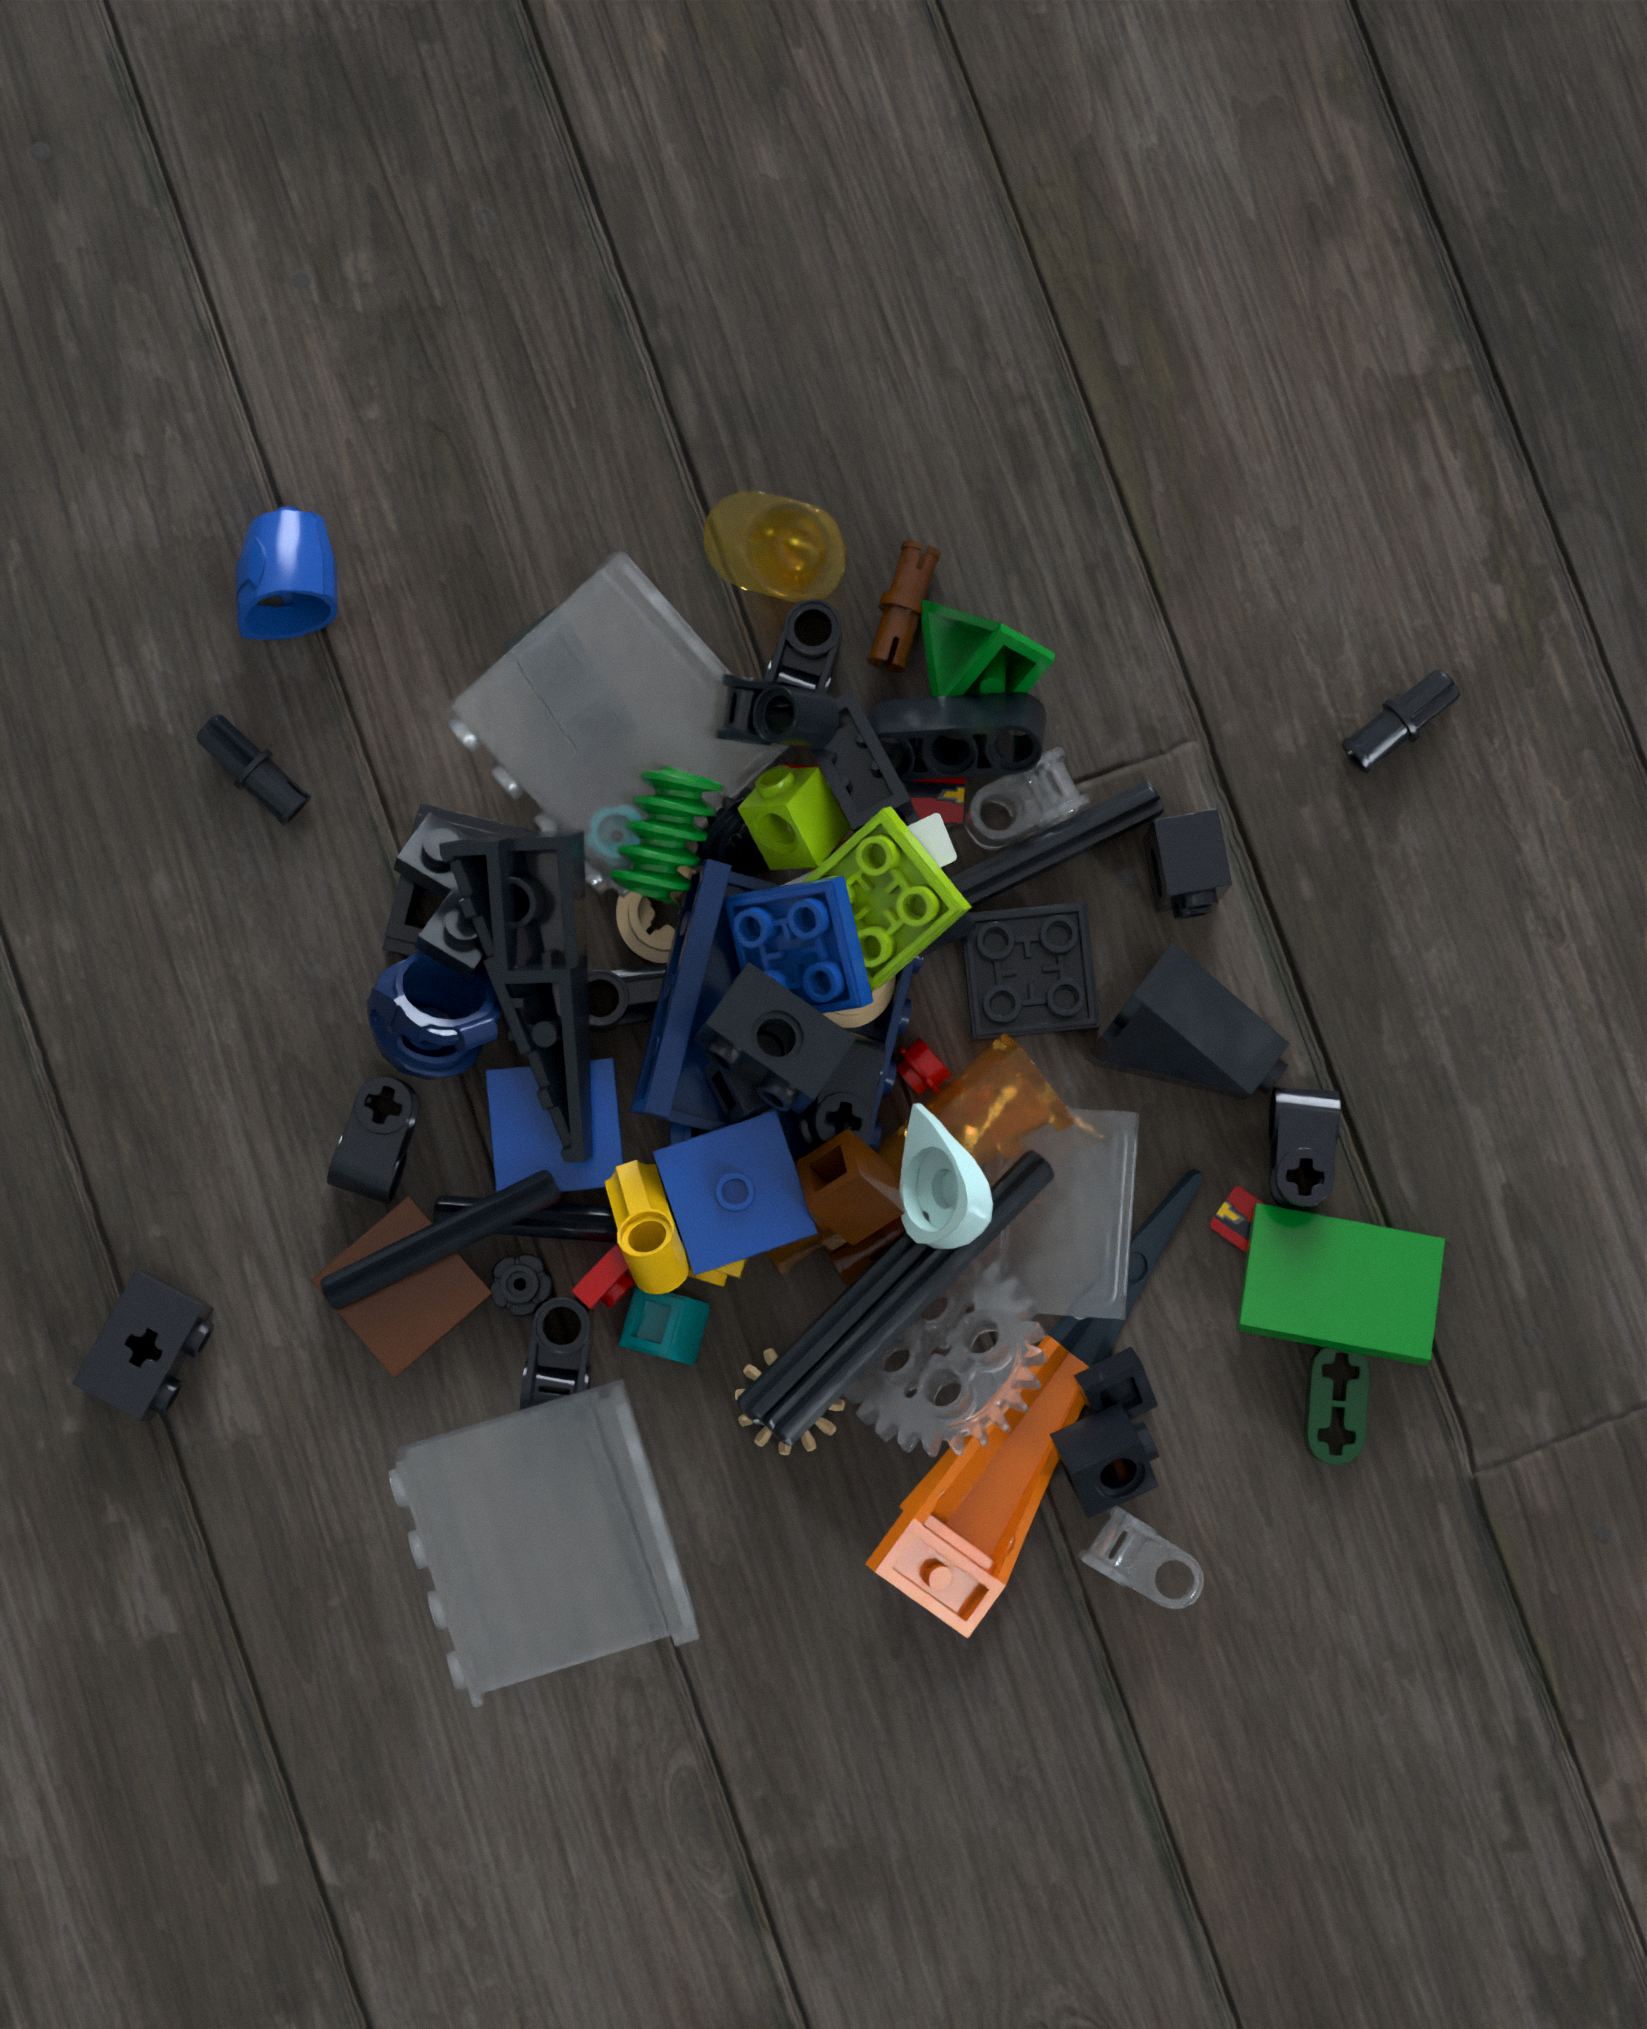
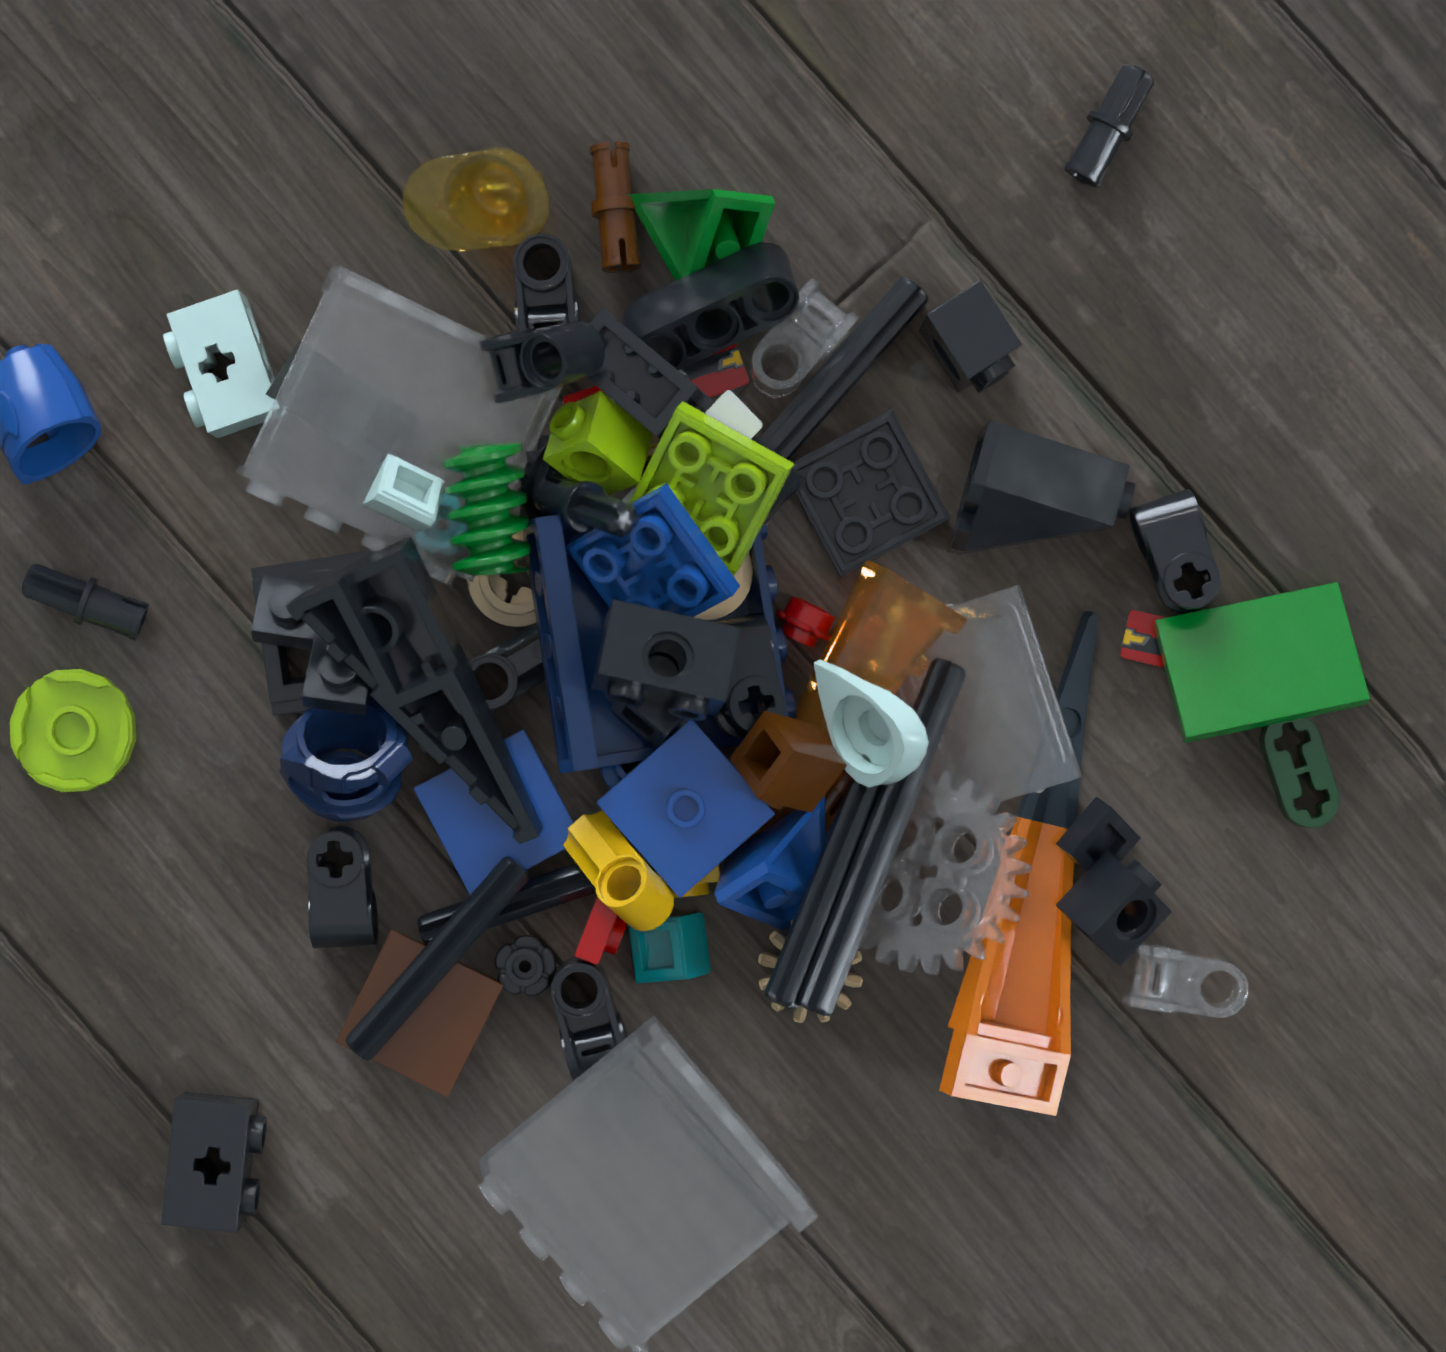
camera: 25 degrees left, 5 degrees up
none -> lime tile [10,669,137,792]
none -> light aqua brick [163,289,287,438]
none -> light aqua slope [363,454,445,532]
none -> black axle [532,474,638,538]
none -> blue slope [714,795,826,931]

